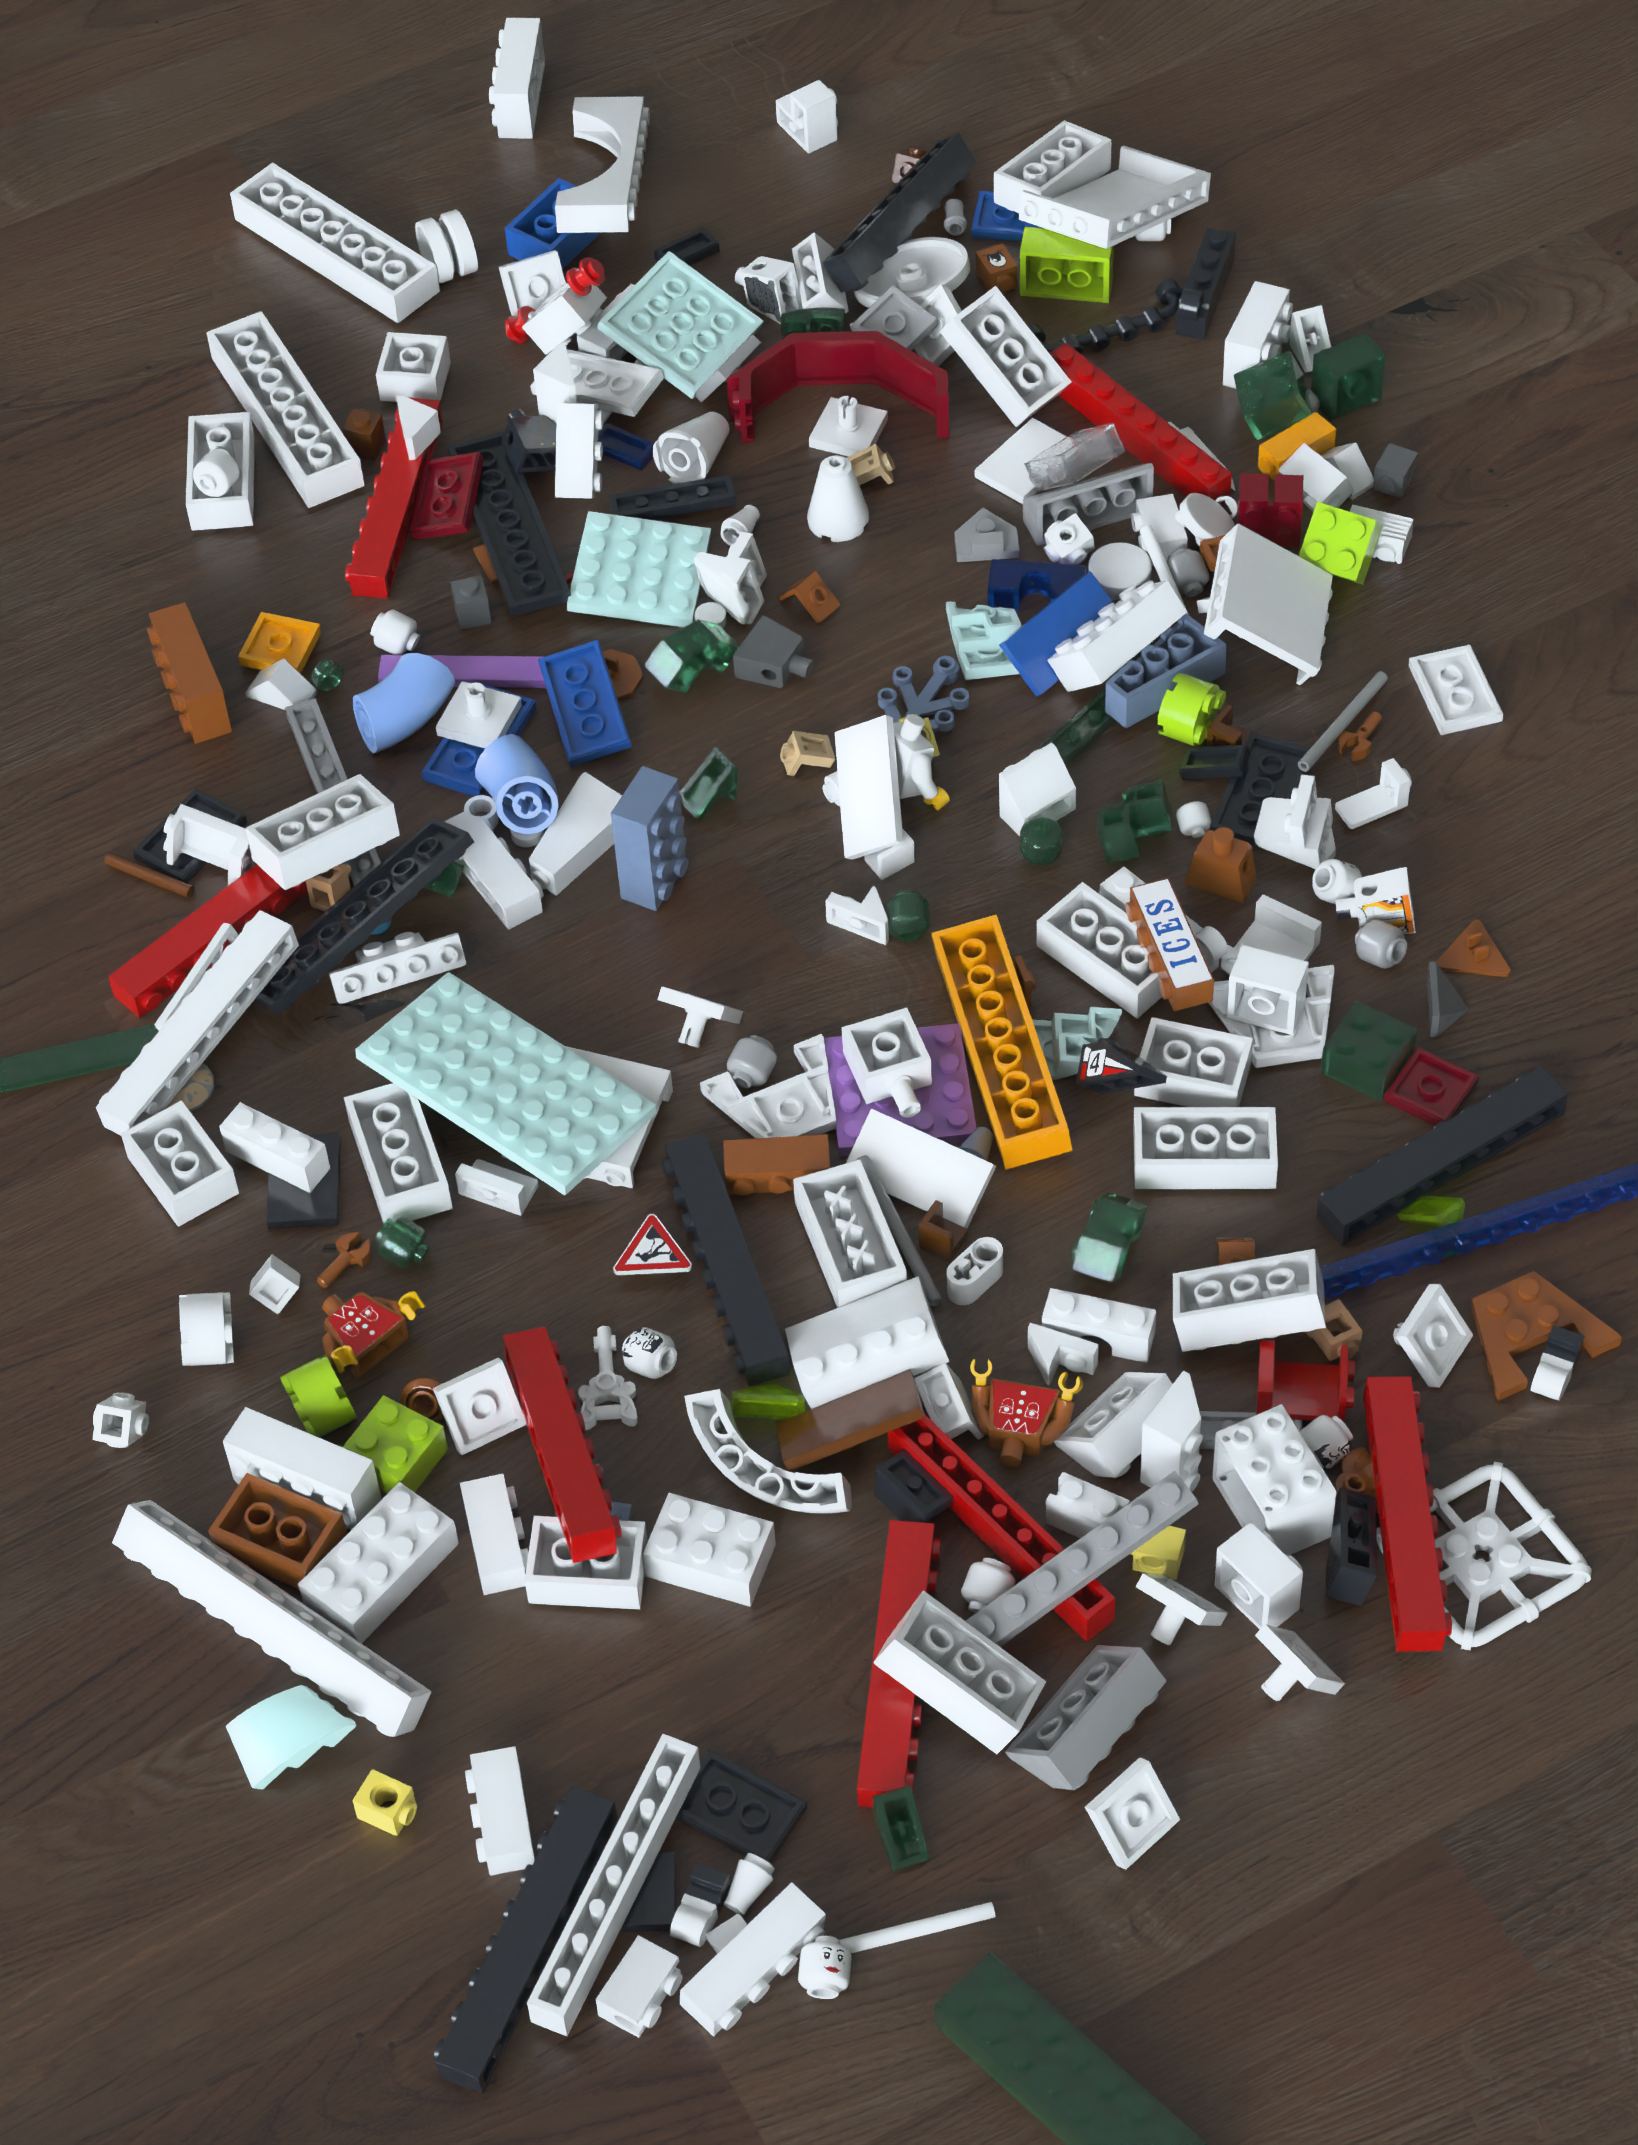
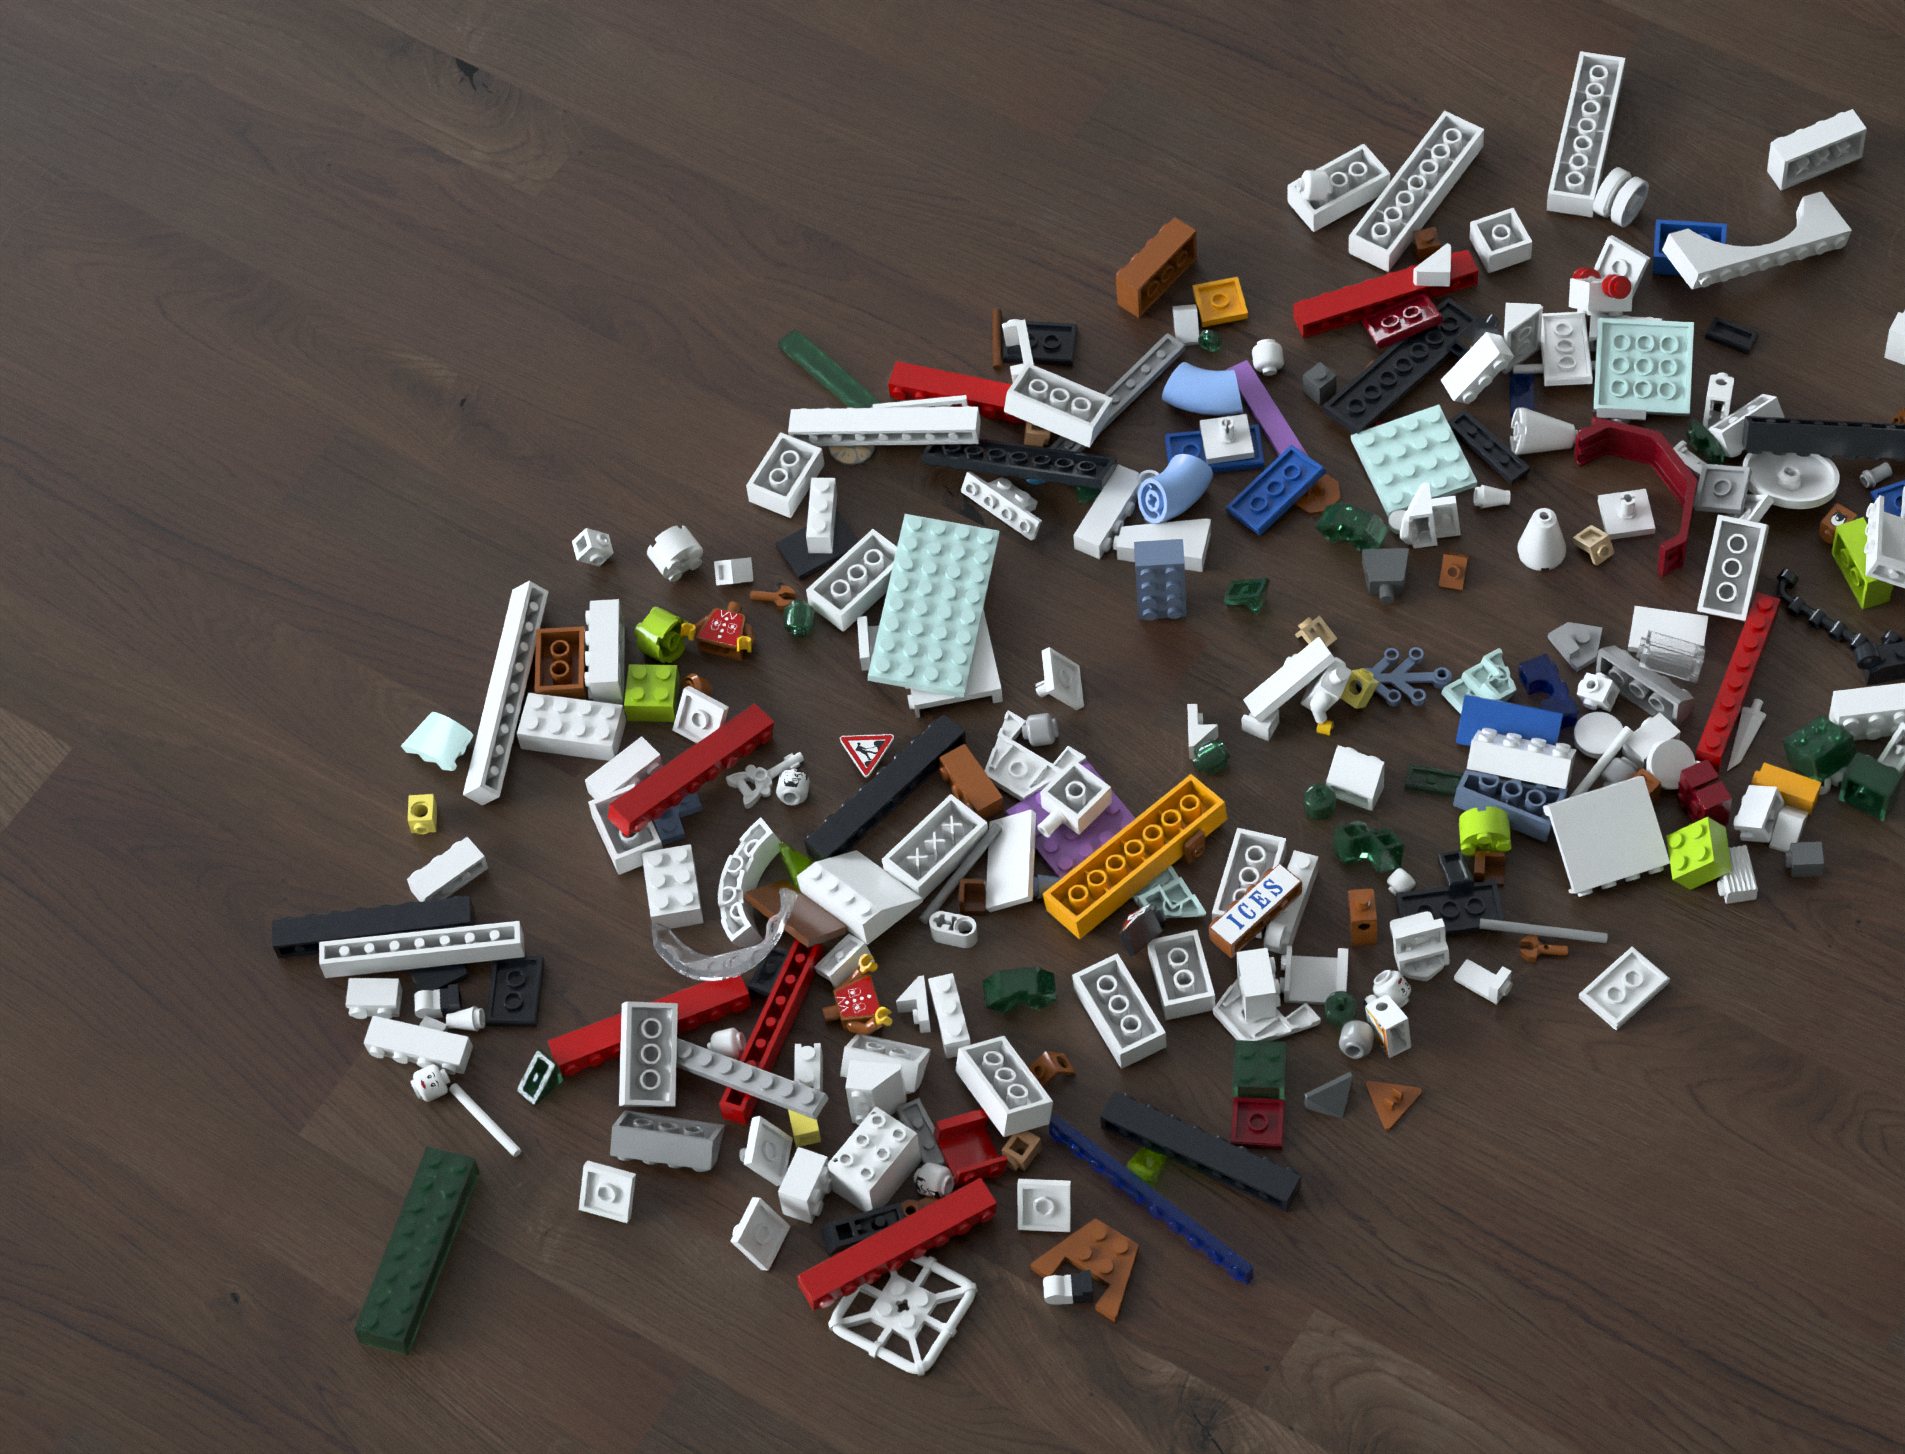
camera: 65 degrees right, 5 degrees up
none -> clear windscreen [651,888,798,981]
none -> clear green head [1324,991,1358,1028]

